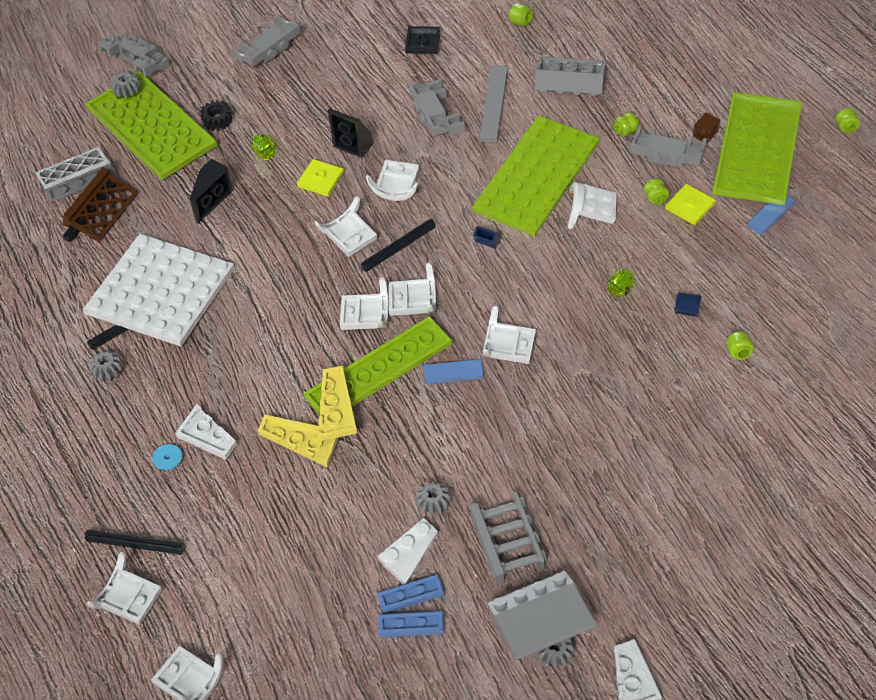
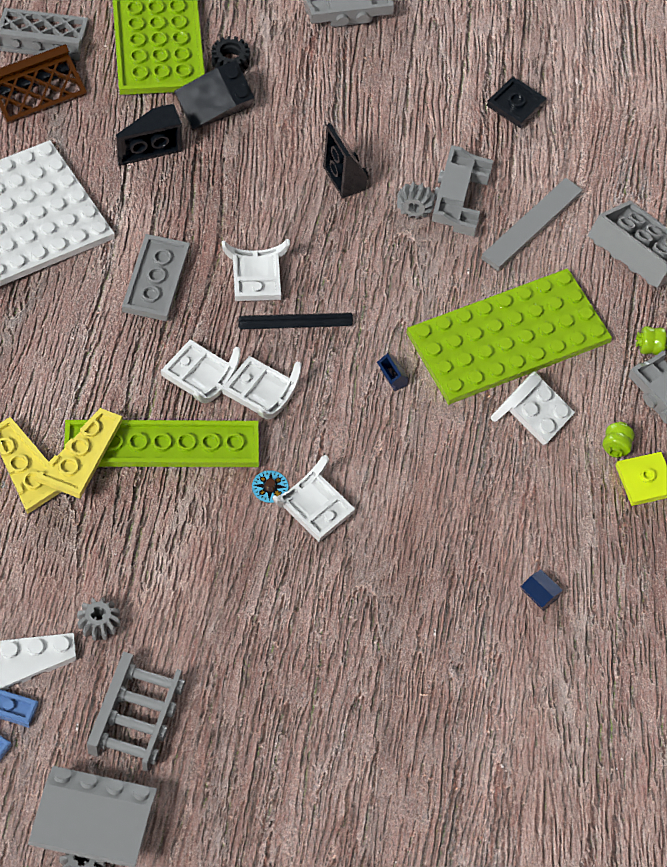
camera: 25 degrees right, 5 degrees up
clear neon green head [251,134,276,160] -> none
neon yellow plate [297,159,344,197] -> none
white piece [366,160,420,201] -> none
medium blue tile [424,359,483,384] -> none
lime head [508,3,533,26] -> none
clear neon green head [607,269,635,297] -> none
lime head [725,332,754,360] -> none
none -> light grey plate [122,234,190,321]
none -> black slope [174,60,255,130]
none -> piece [252,470,288,503]
none -> light grey gear [397,181,435,219]

